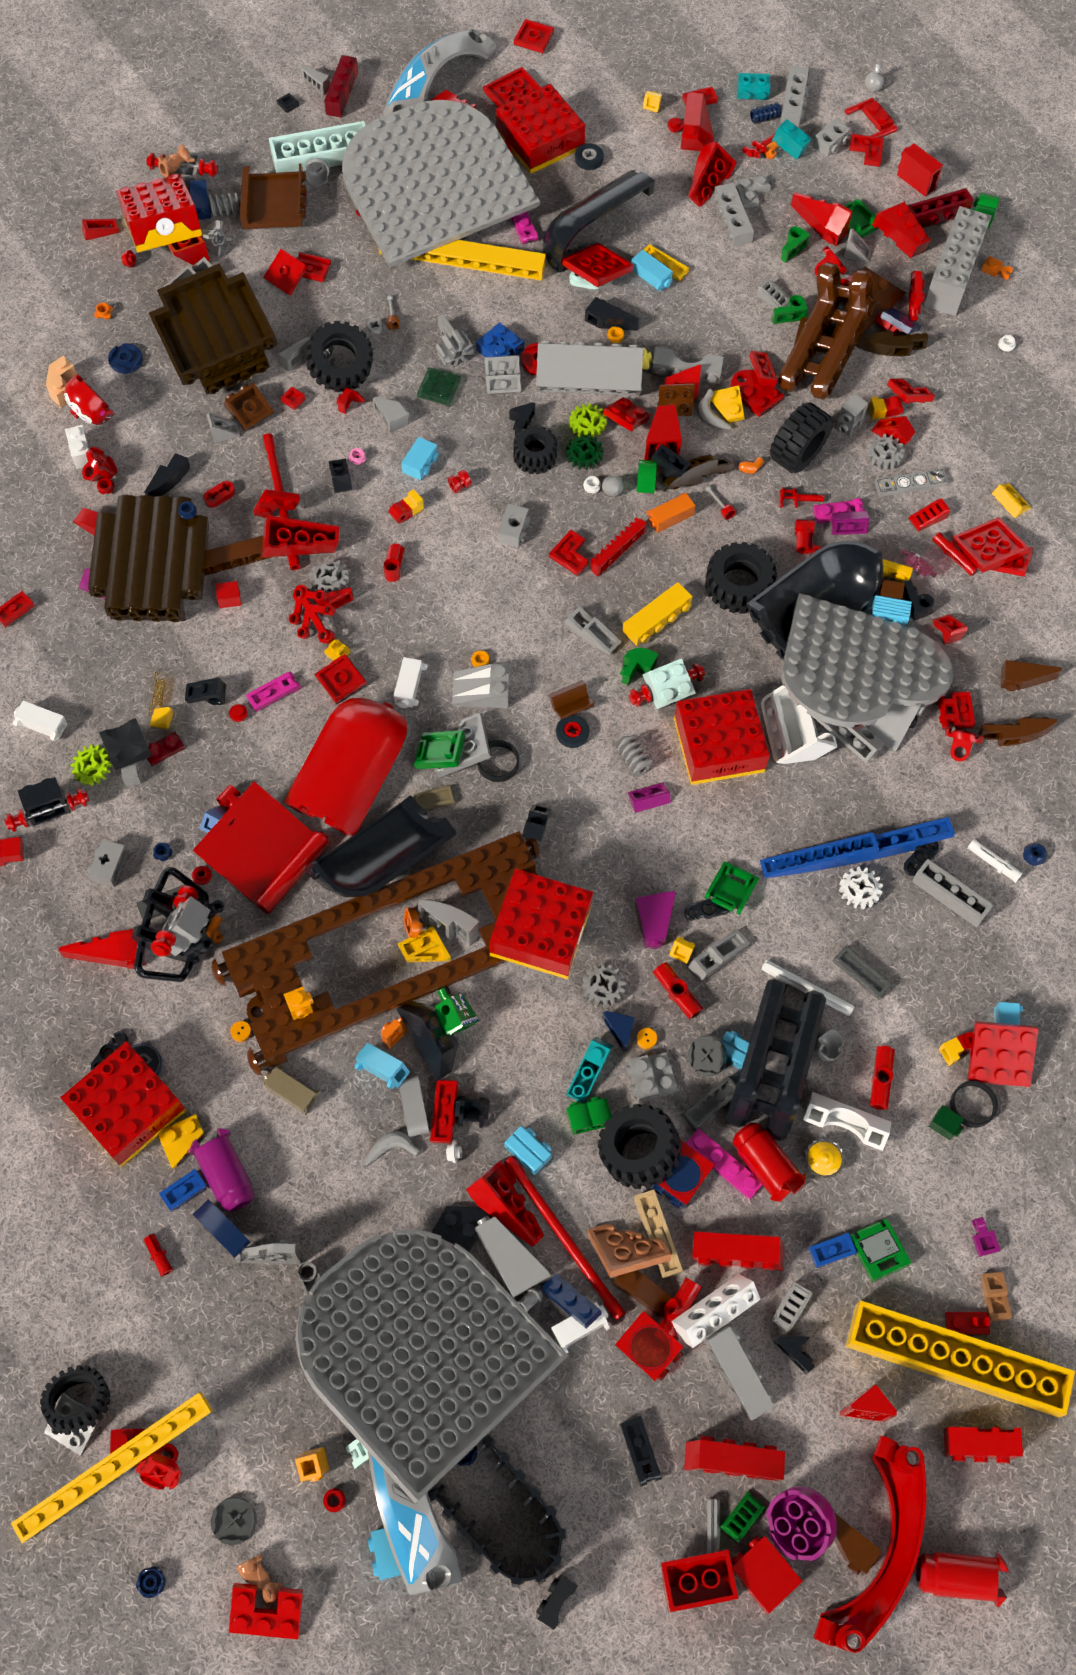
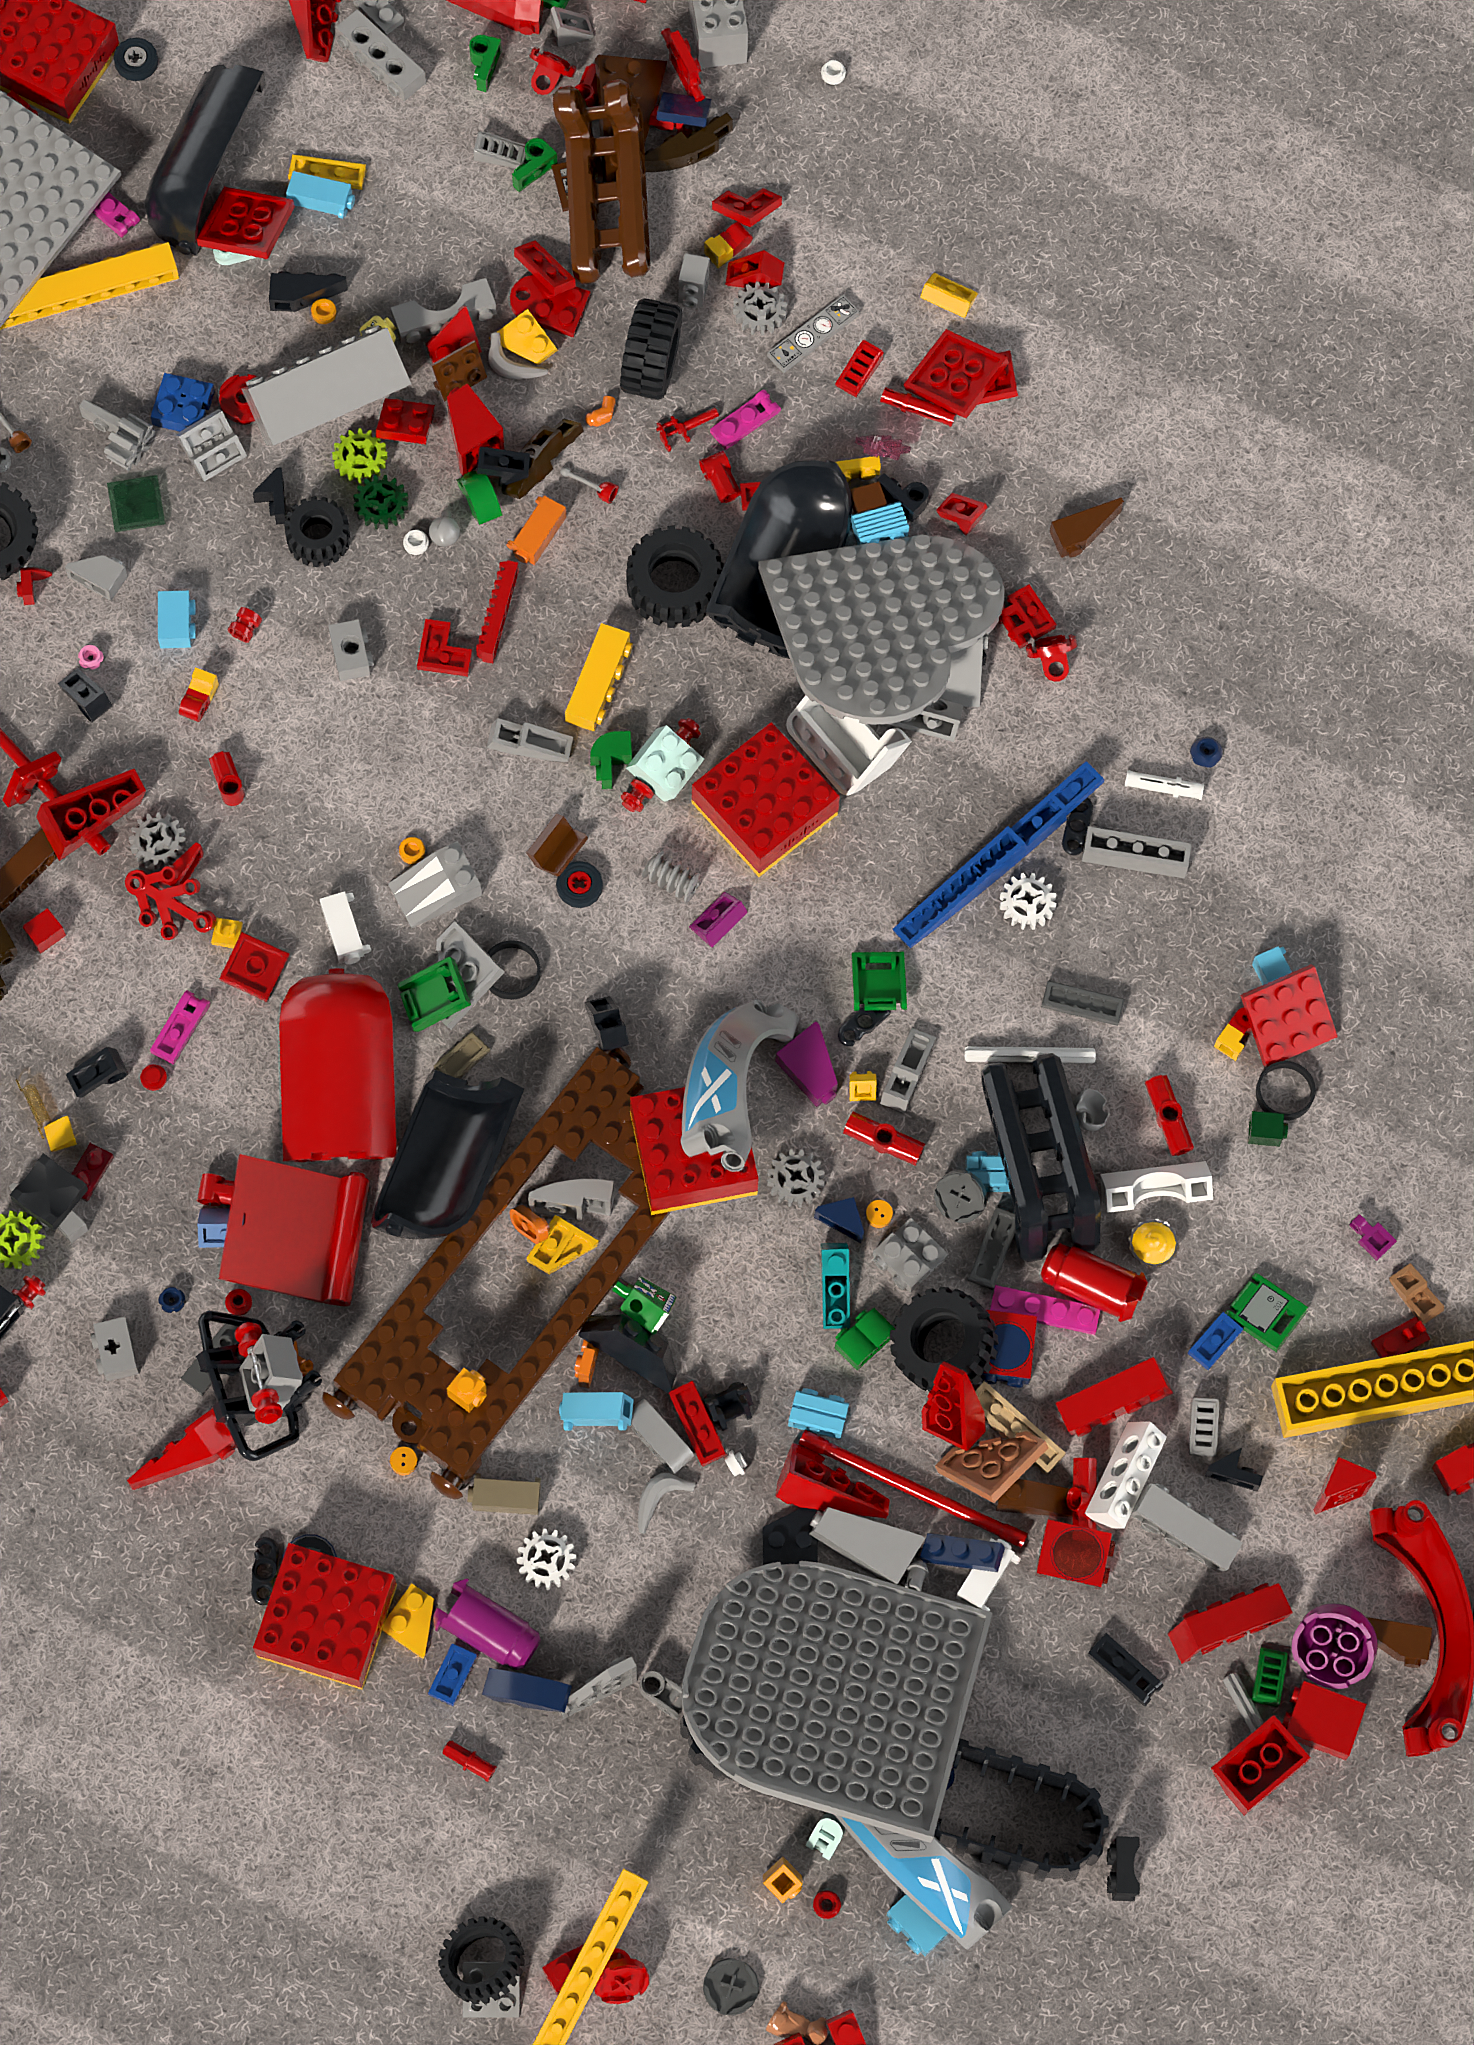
camera: 30 degrees left, 5 degrees up
magenta slope [831,511,869,535] -> none
reddish brown slope [978,717,1057,746] -> none
none -> white gear [517,1529,576,1590]
none -> light grey panel [681,999,799,1172]
none -> red wedge [921,1361,986,1451]

